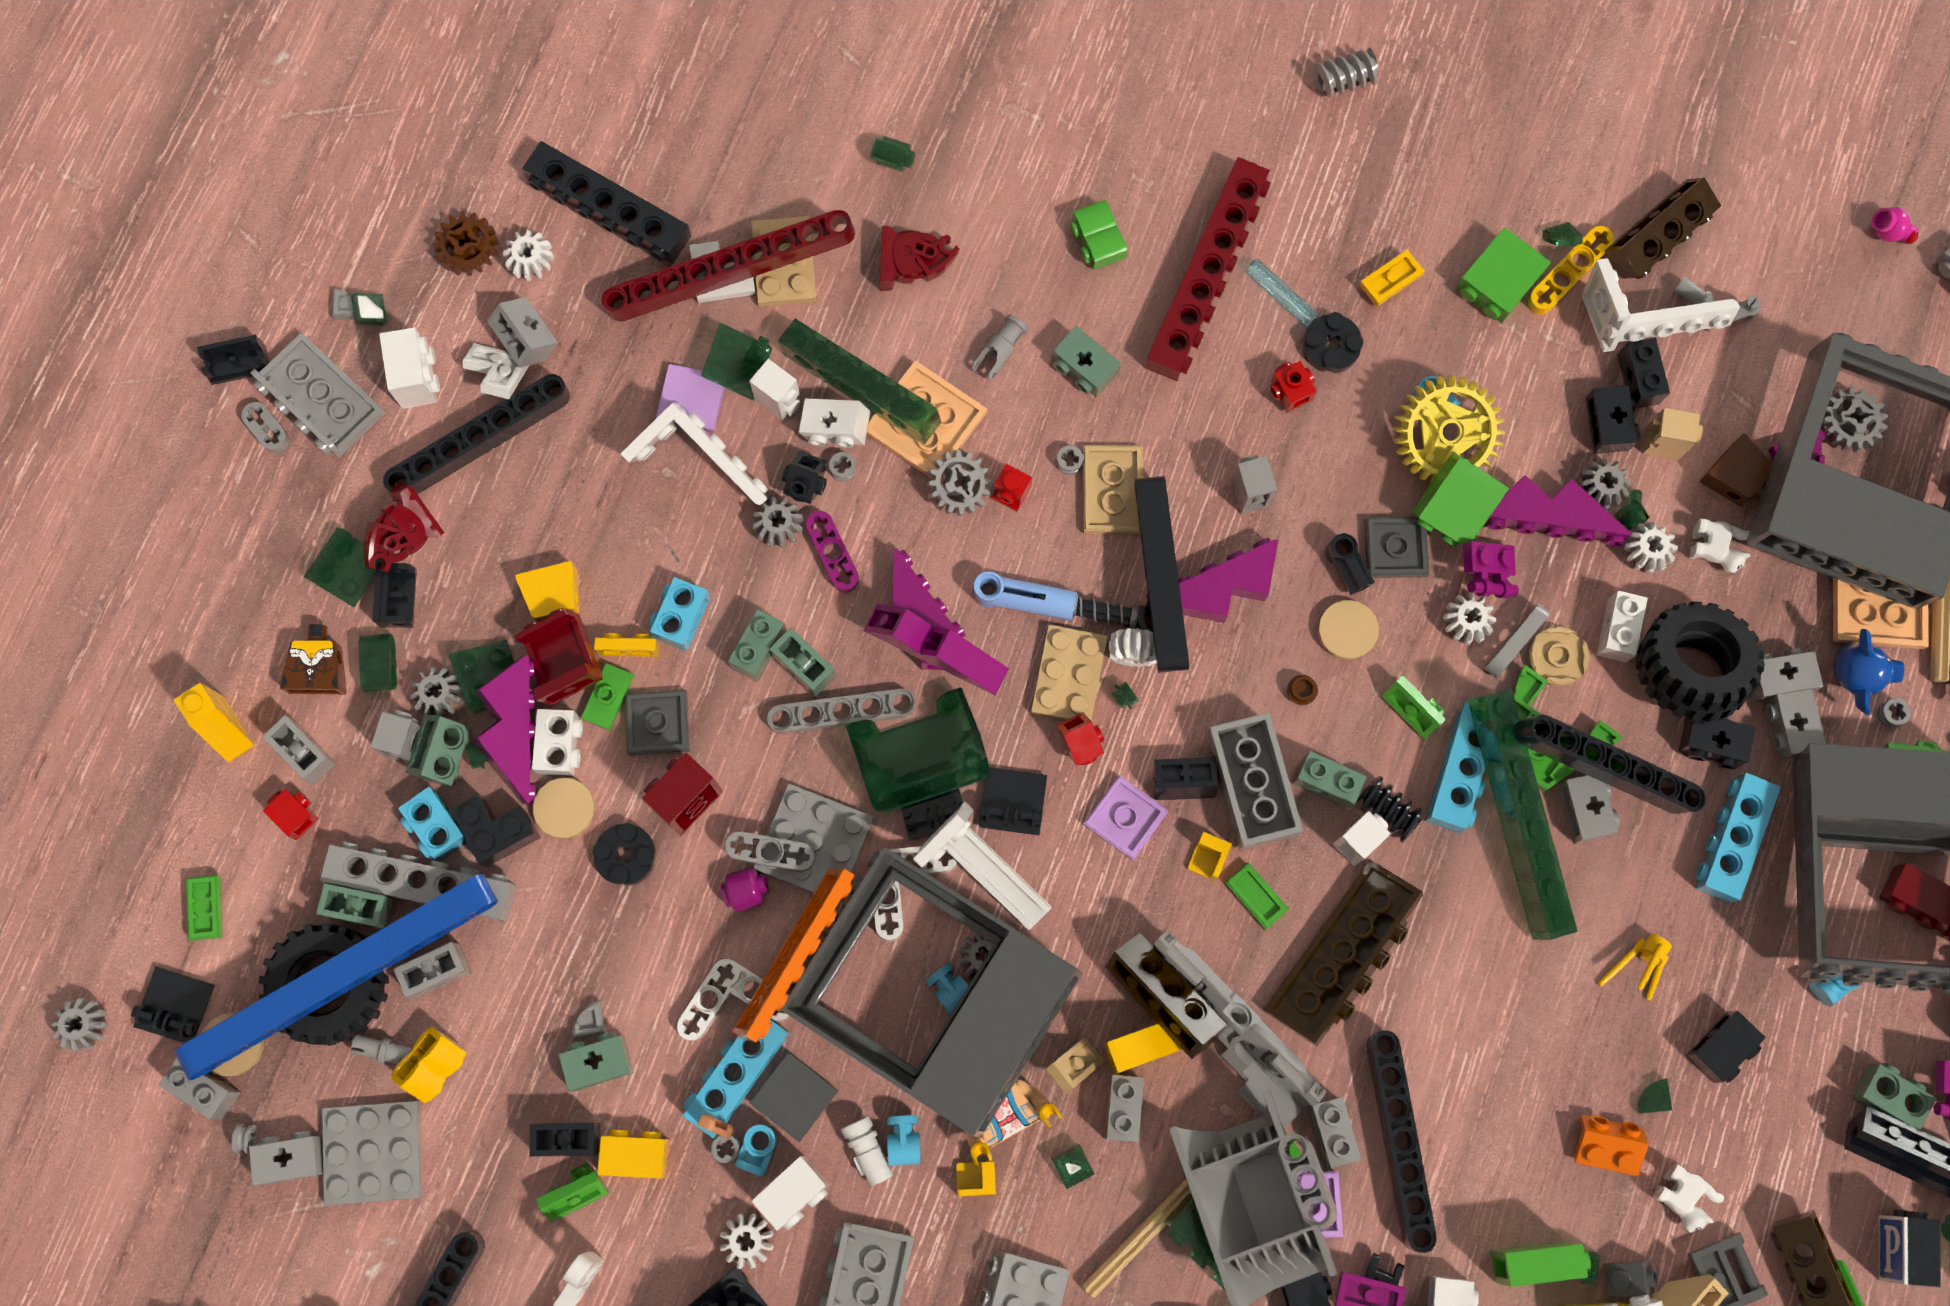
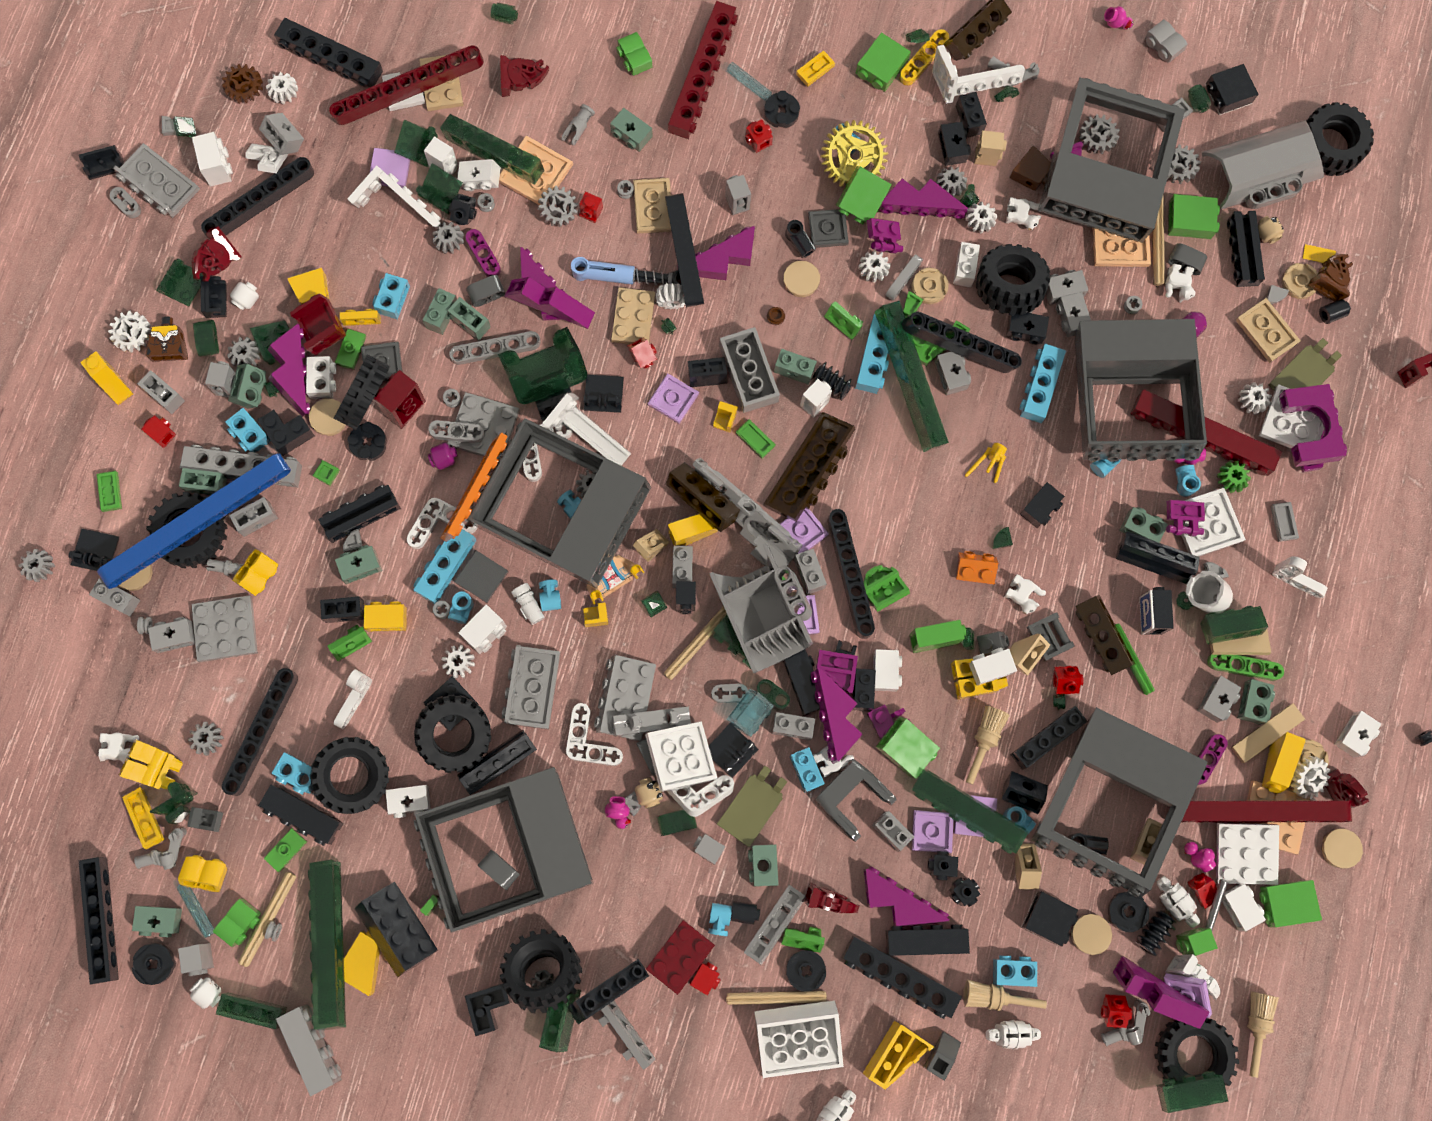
camera: 10 degrees left, 0 degrees up
nougat tile [697,1114,734,1139] -> none
blue piece [1834,629,1905,715] -> none
none -> white gear [108,311,151,353]
none -> white head [230,282,259,310]
none -> bright green tile [313,460,340,486]
none -> black brick [318,485,401,543]
none -> black tyre [333,354,390,430]
none -> clear green hinge [416,163,463,214]
none -> light grey bush [443,389,461,408]
none -> dark grey beam [466,275,506,307]
none -> black brick [676,581,696,614]
none -> lavender tile [780,508,829,554]
none -> bright green slope [864,565,910,612]
none -> clear green tile [994,86,1020,102]

